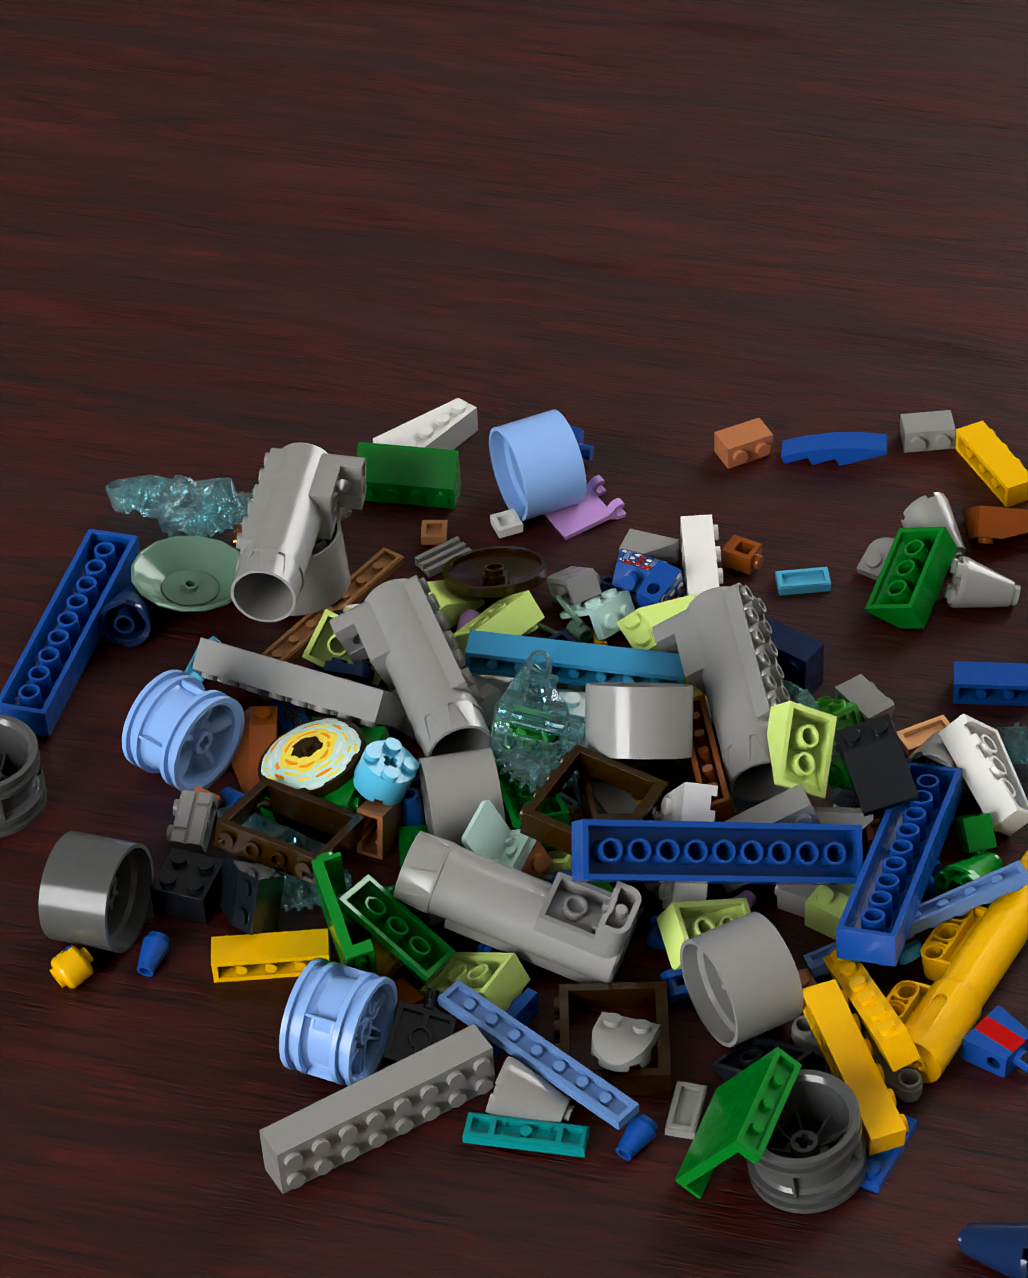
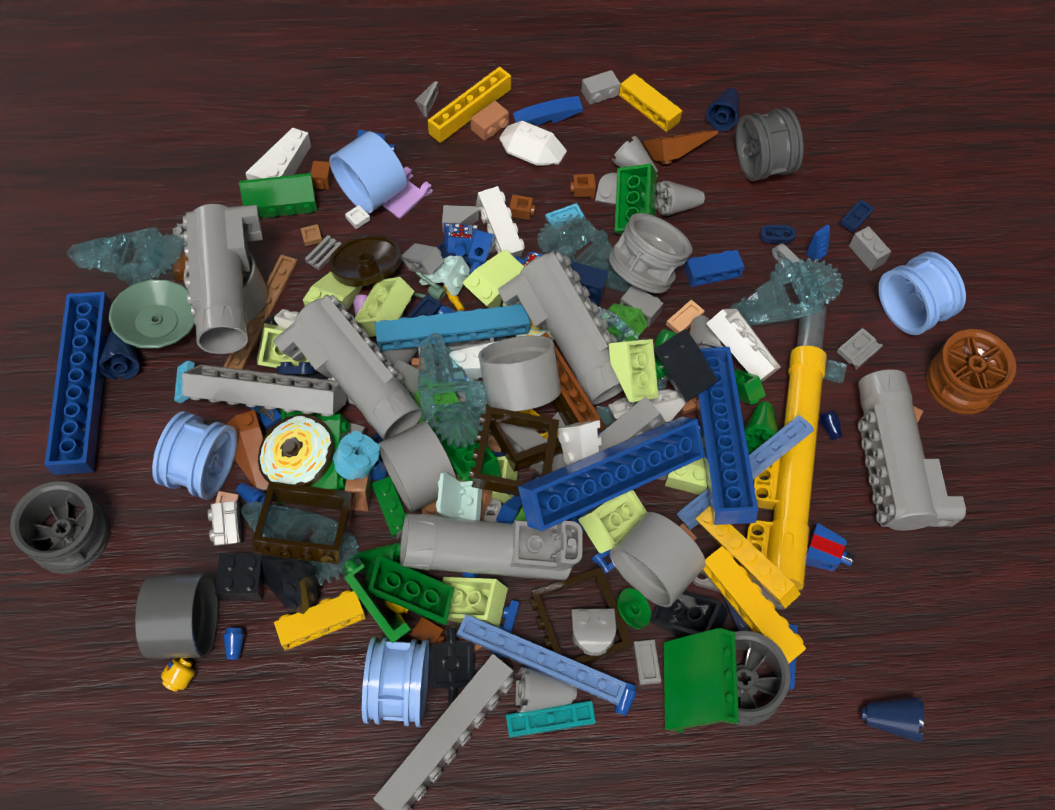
camera: 25 degrees left, 20 degrees up
none -> dark orange brick [311,161,333,190]
none -> light grey slope [415,81,439,117]
none -> yellow brick [428,67,511,143]
none -> white wedge [500,121,567,166]
none -> clear light blue connector [537,214,632,292]
none -> dark orange brick [570,174,596,199]
none -> light grey wheel [609,213,692,293]
none -> green dish [617,588,651,629]

